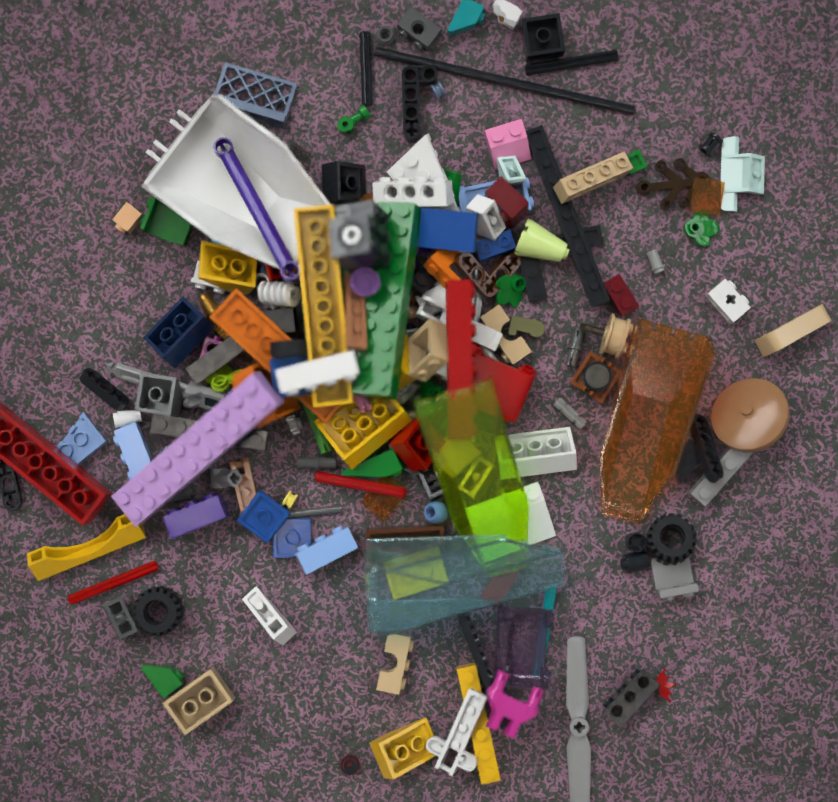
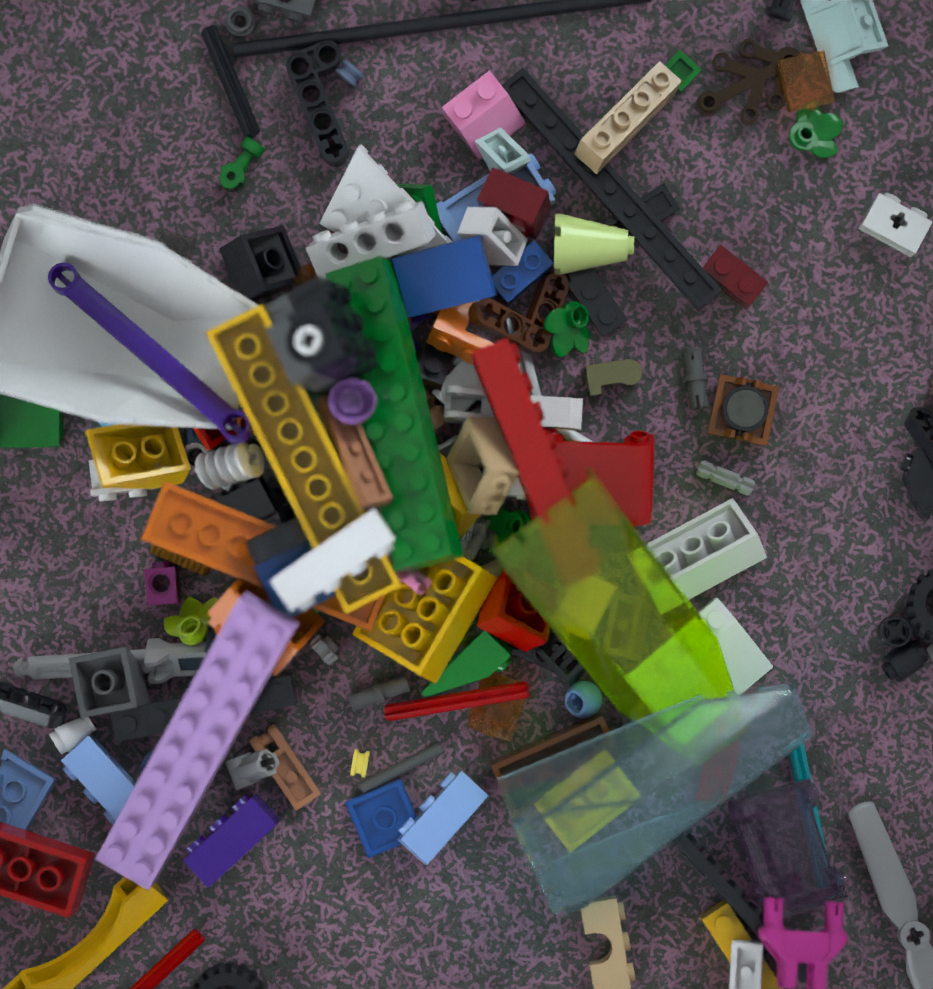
camera: 20 degrees left, 0 degrees up
dark blue brick [143,297,215,368] -> none
dark grey cone [169,482,197,504] -> none
tile [186,337,245,385] -> none
pearl gold cone [199,293,220,322] -> none
sand blue fence [212,62,298,129] -> none
blue tile [236,490,291,543] -> none
white slope [242,586,297,645] -> none
bright green axle [303,404,332,455] -> none
tan arch [480,305,532,365] -> none
tan wheel [579,313,634,359] -> none
clear orange windscreen [599,319,716,524] -> none
light grey pin [646,249,665,275] -> none

